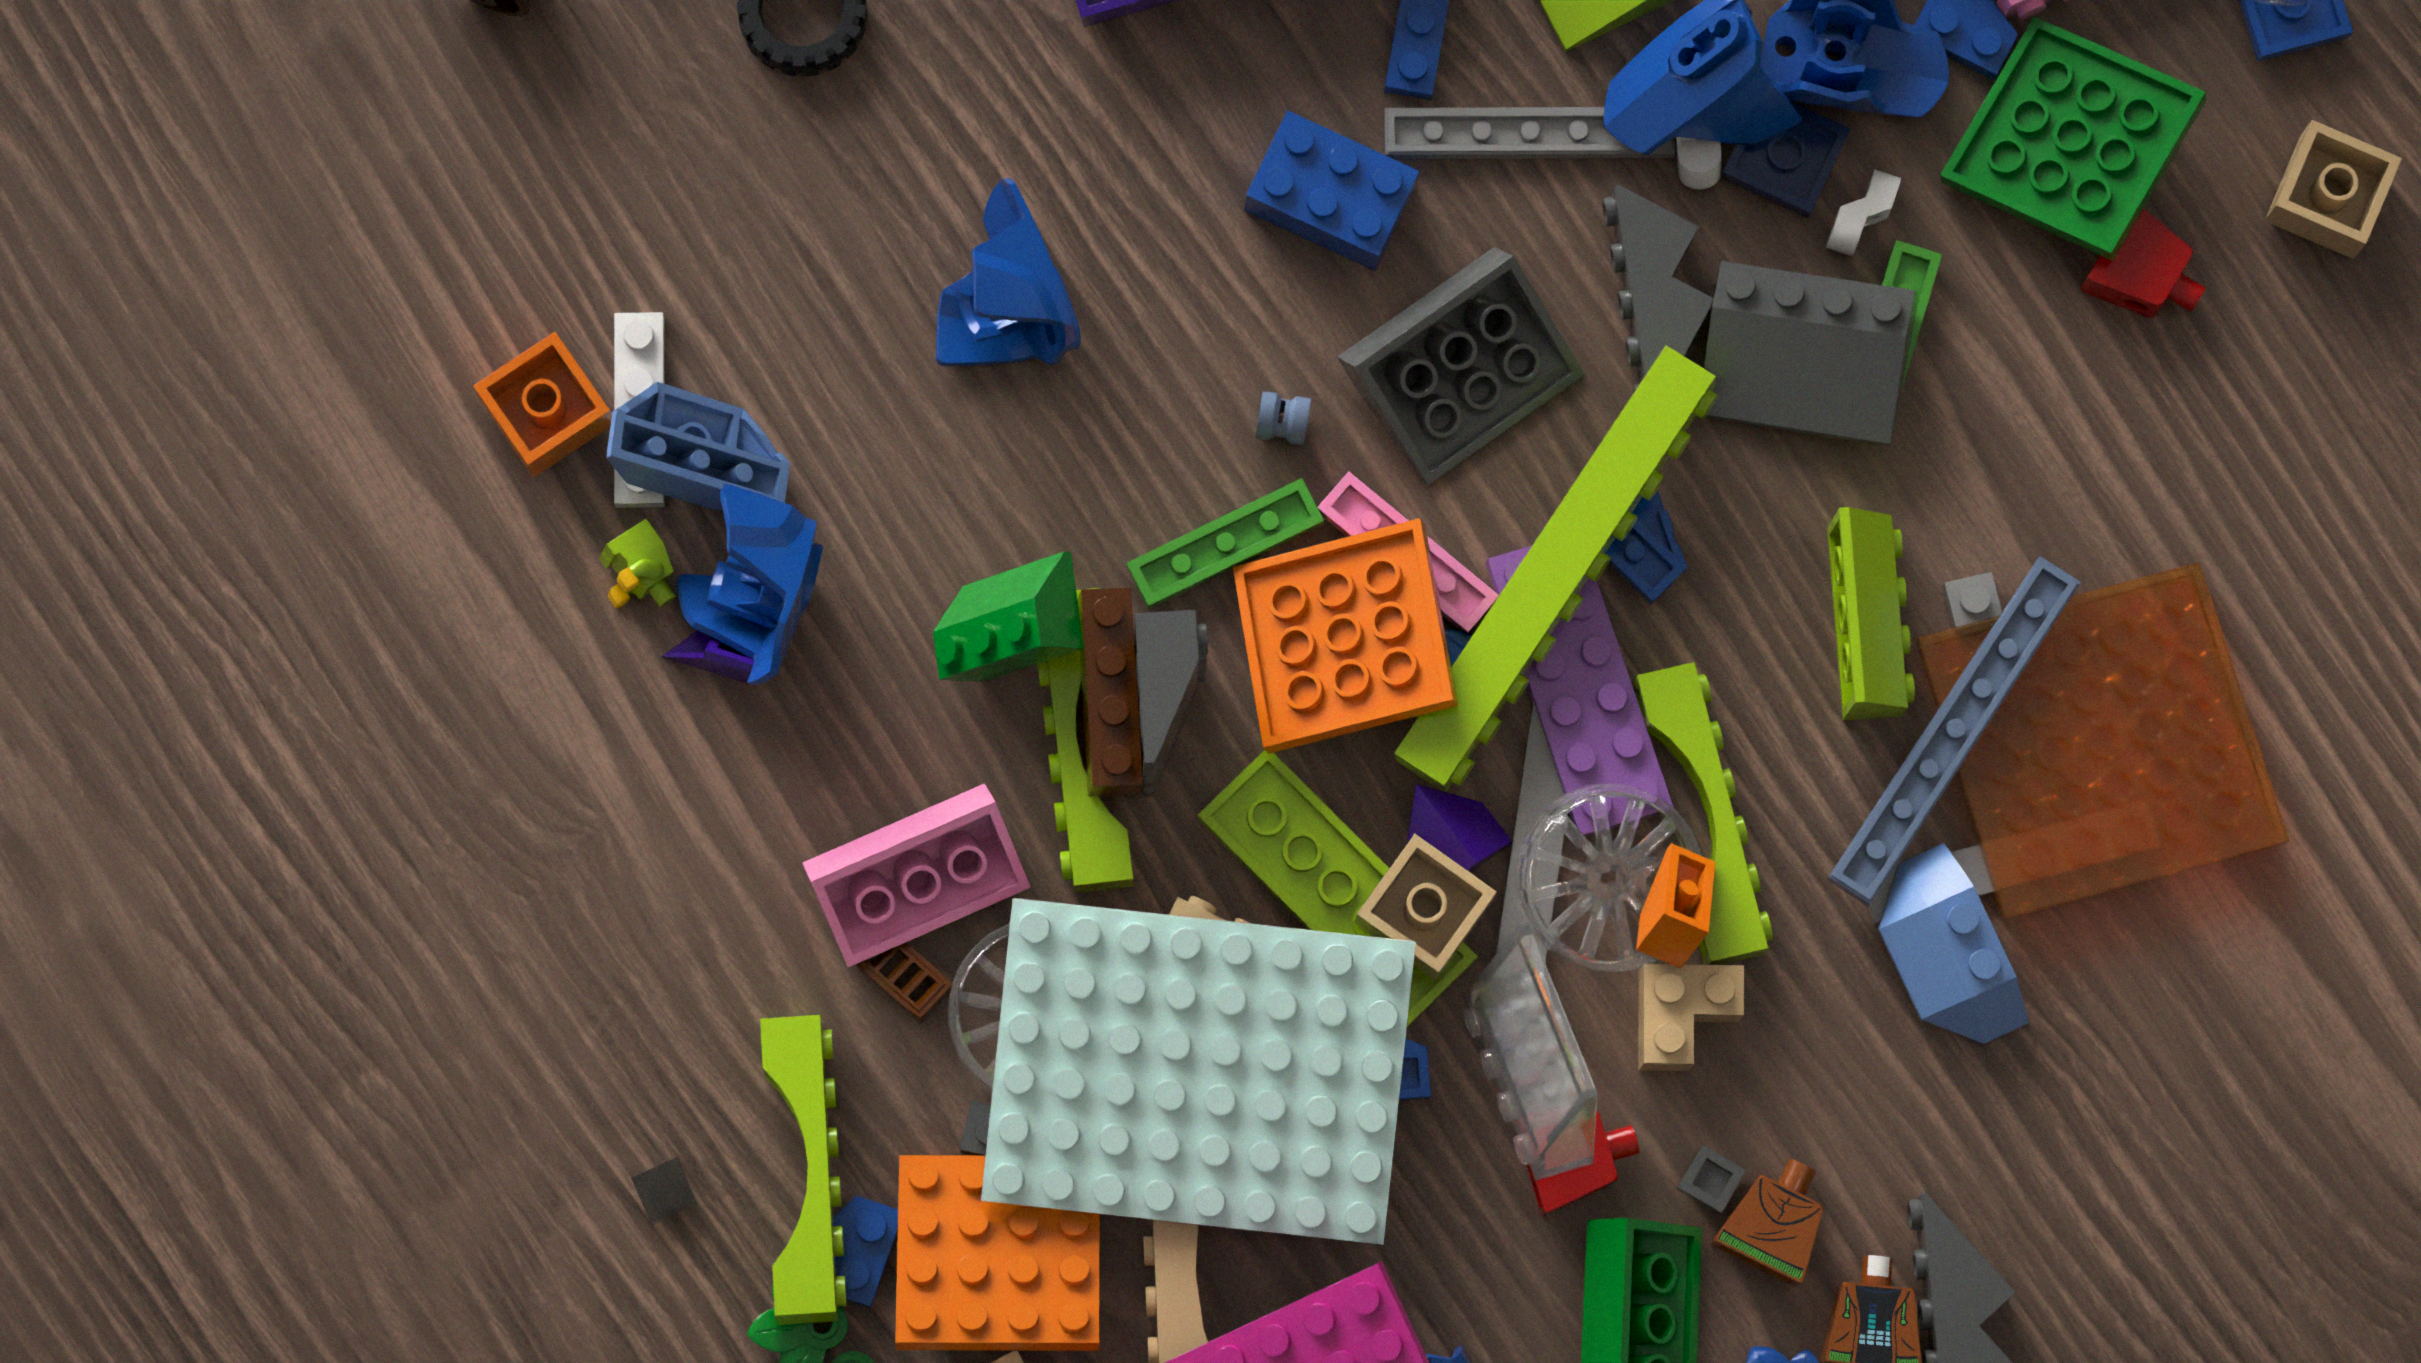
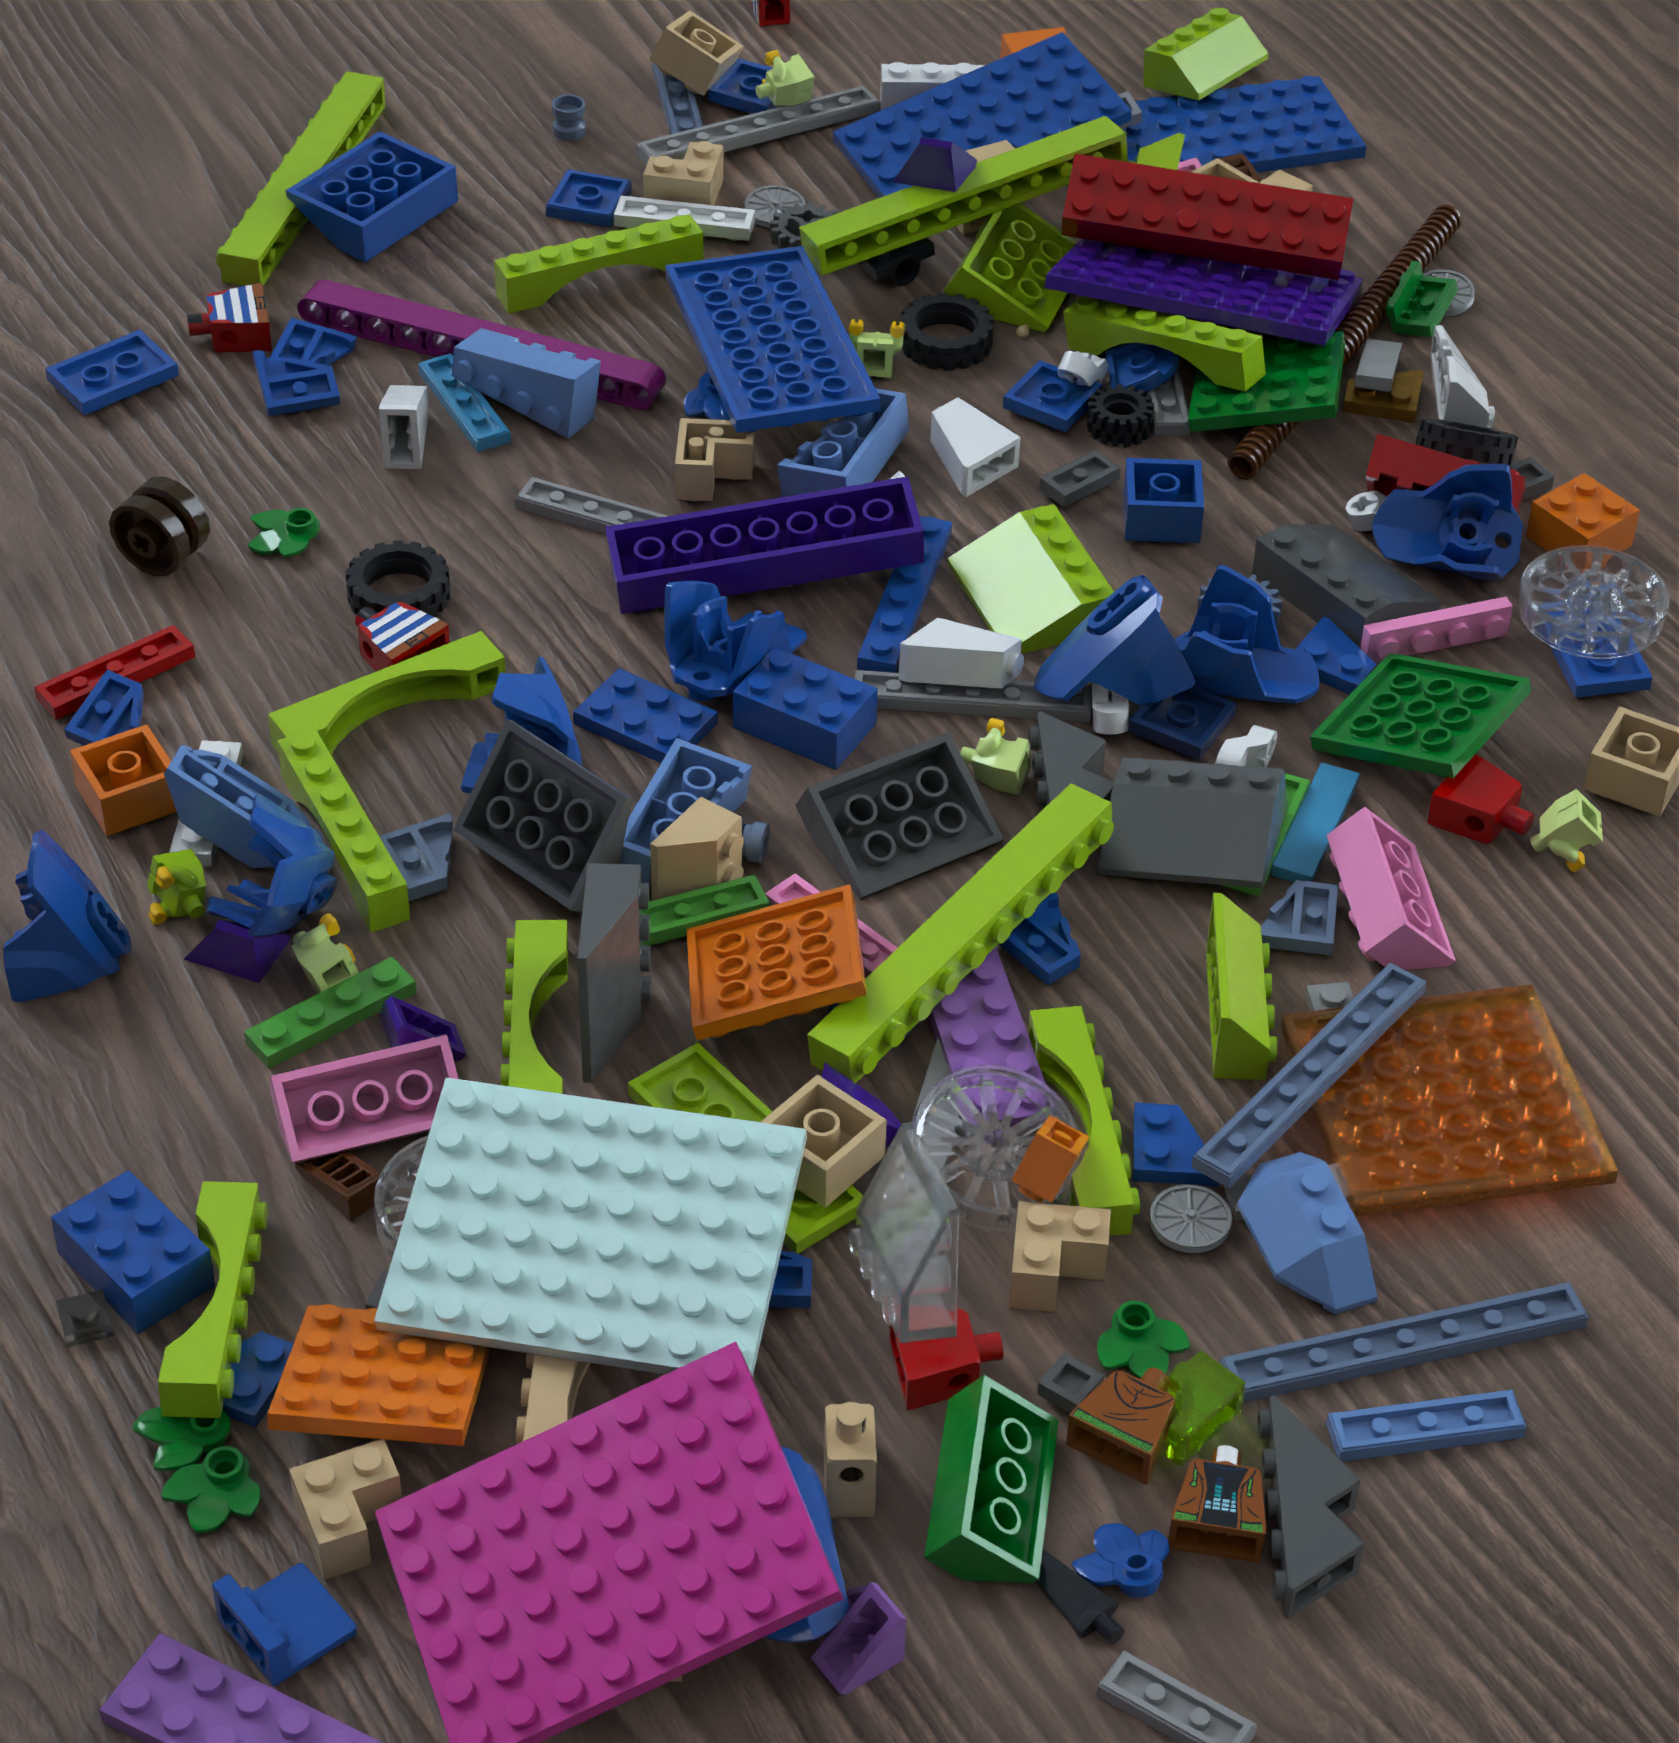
camera: 10 degrees right, 35 degrees down
green slope [933,551,1084,682] -> none
reddish brown brick [1077,588,1143,797] -> none
none -> blue piece [3,830,131,1002]
none -> red plate [34,625,195,720]
none -> blue brick [51,1170,215,1334]
none -> blue wing [64,670,144,746]
none -> bright green plate [244,956,417,1069]
none -> lime arch [268,631,506,755]
none -> lime arch [277,729,410,933]
none -> yellowish green piece [292,913,359,993]
none -> torso [355,602,450,671]
none -> dark purple slope [378,996,467,1062]
none -> sand blue wing [379,813,453,901]
none -> dark grey slope [453,719,632,912]
none -> blue plate [573,668,718,763]
none -> medium blue wedge [620,738,752,890]
none -> tan slope [650,797,744,901]
none -> blue piece [664,581,807,701]
none -> tan torso [823,1402,877,1518]
none -> white slope [898,618,1024,689]
none -> yellowish green piece [960,718,1032,795]
none -> green plate [1097,1301,1190,1379]
none -> blue wing [1132,1102,1220,1187]
none -> light grey wheel [1149,1184,1232,1253]
none -> clear neon green arch [1165,1350,1246,1467]
none -> sand blue tile [1219,1282,1589,1404]
none -> sand blue wing [1261,880,1338,956]
none -> dark azure tile [1271,762,1360,883]
none -> bright pink slope [1326,807,1456,970]
none -> medium blue tile [1326,1390,1527,1462]
none -> yellowish green piece [1530,789,1603,872]

